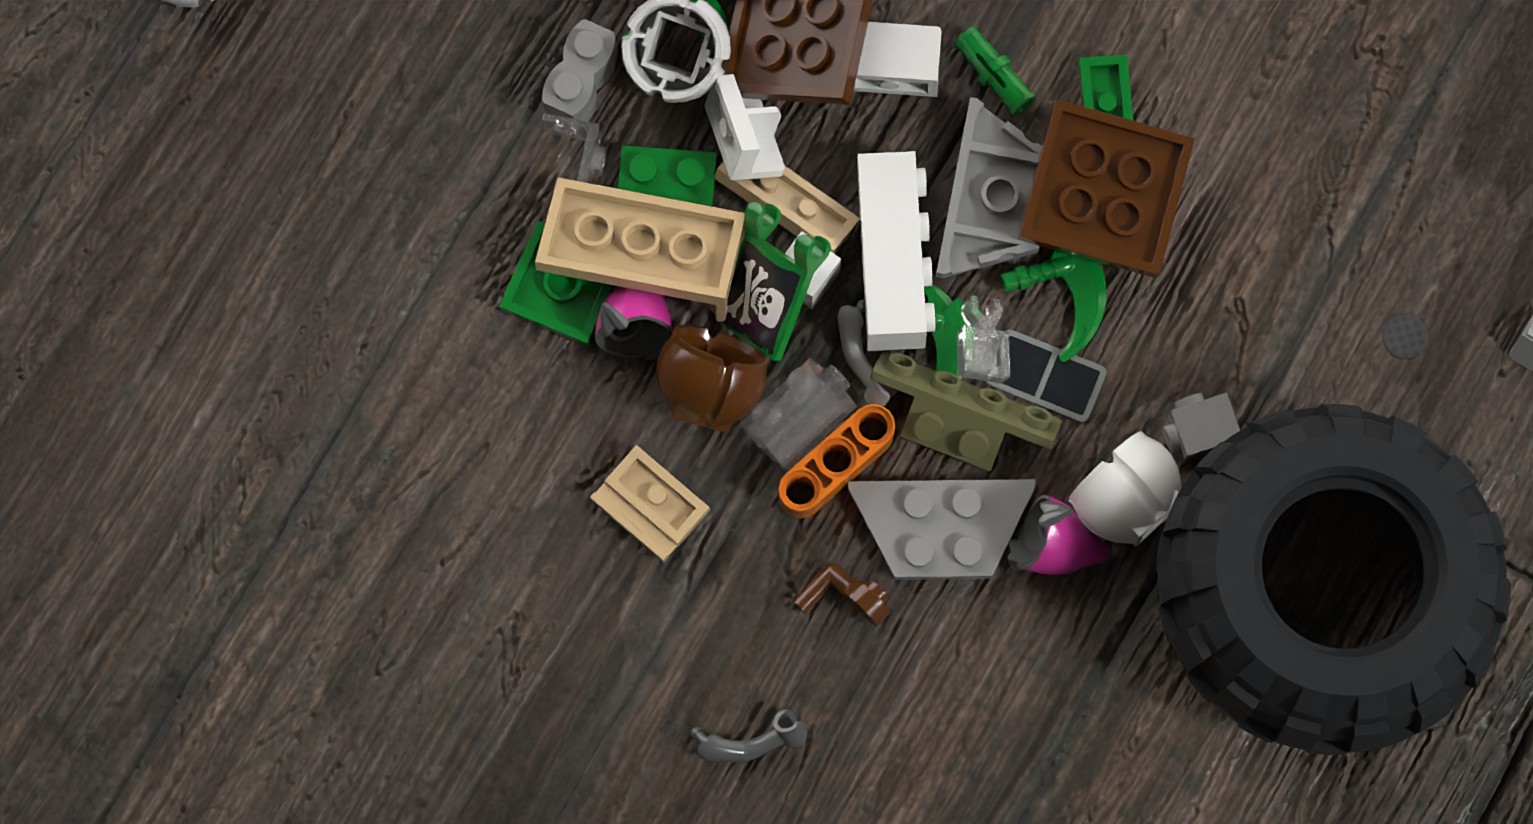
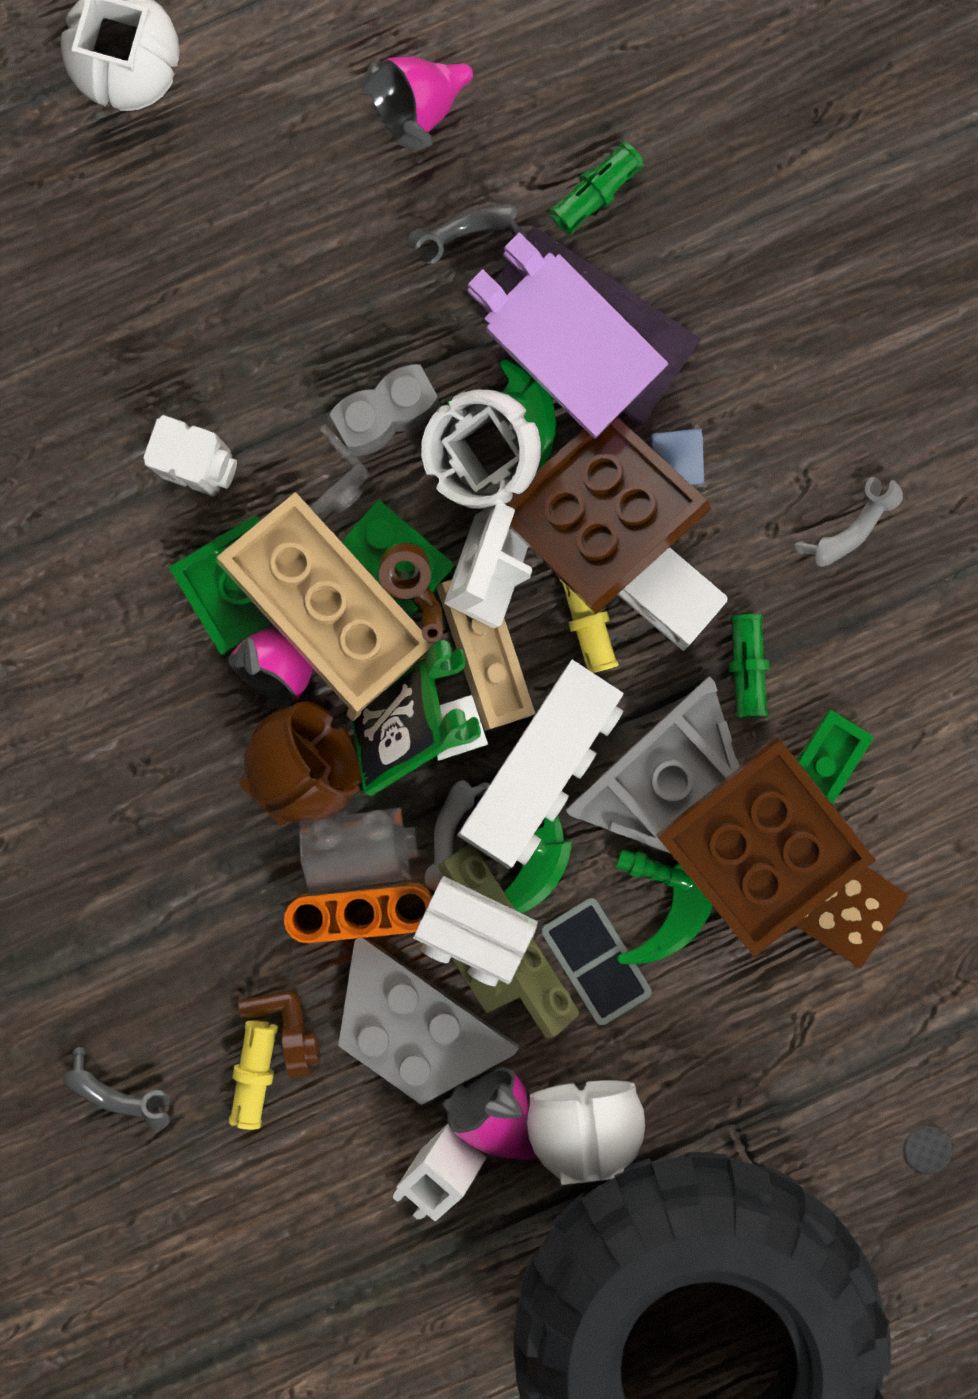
camera: 35 degrees right, 10 degrees up
tan plate [590,445,710,563] -> none
clear plate [957,295,1010,384] -> none
light grey brick [1163,393,1240,464] -> none
none -> white brick [143,415,237,497]
none -> light yellow pin [228,1020,278,1130]
none -> reddish brown plate [379,543,443,643]
none -> white brick [393,1124,487,1222]
none -> white brick [414,876,538,986]
none -> light yellow pin [559,578,619,673]
none -> reddish brown sticker [795,868,908,968]

